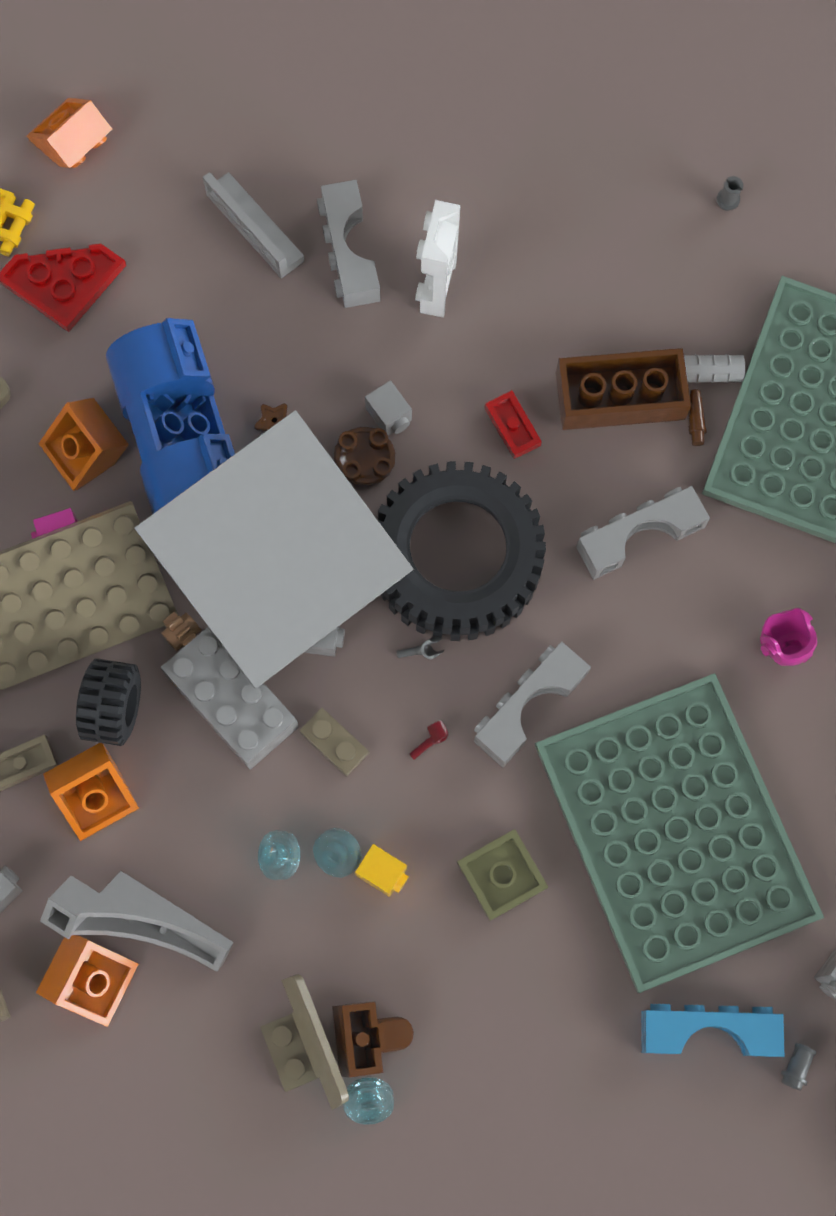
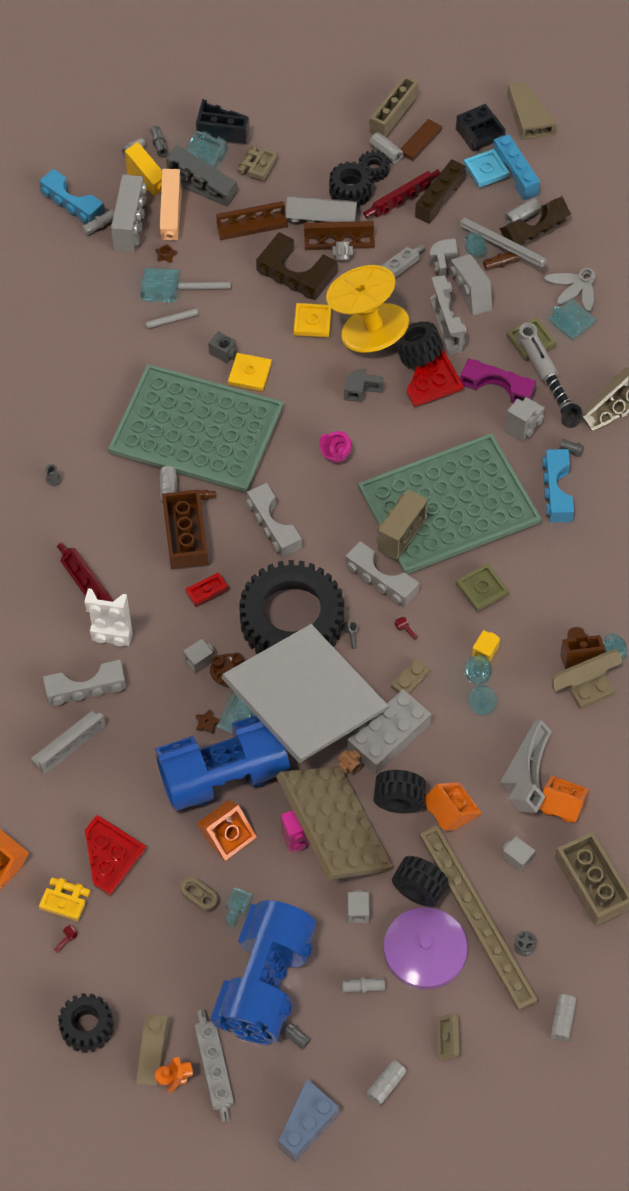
camera: 90 degrees left, 15 degrees down
none -> dark red plate [57,542,113,602]
none -> dark tan brick [377,489,428,560]

